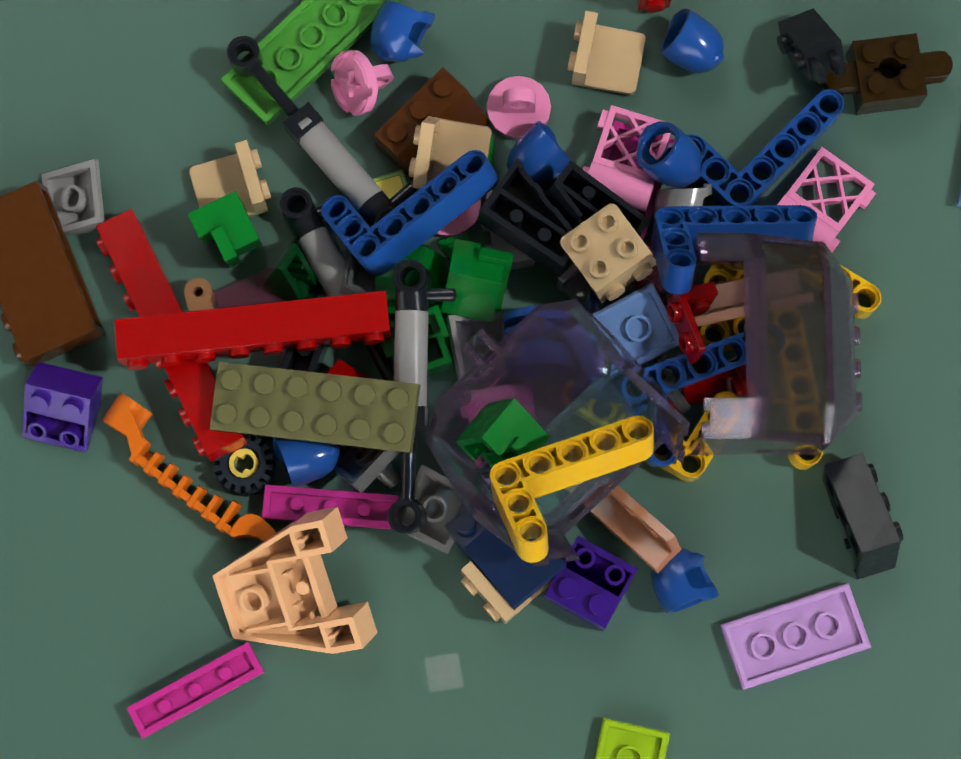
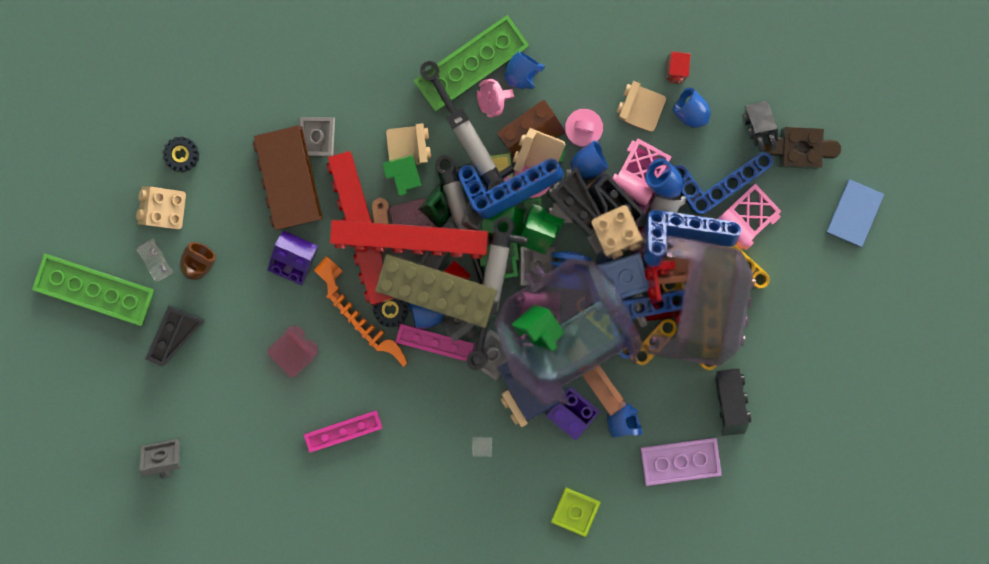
camera: 10 degrees right, 10 degrees up
light nougat wedge [213,506,378,654] -> none
yellow beam [490,416,654,563] -> none
none -> clear pink bracket [267,325,320,378]

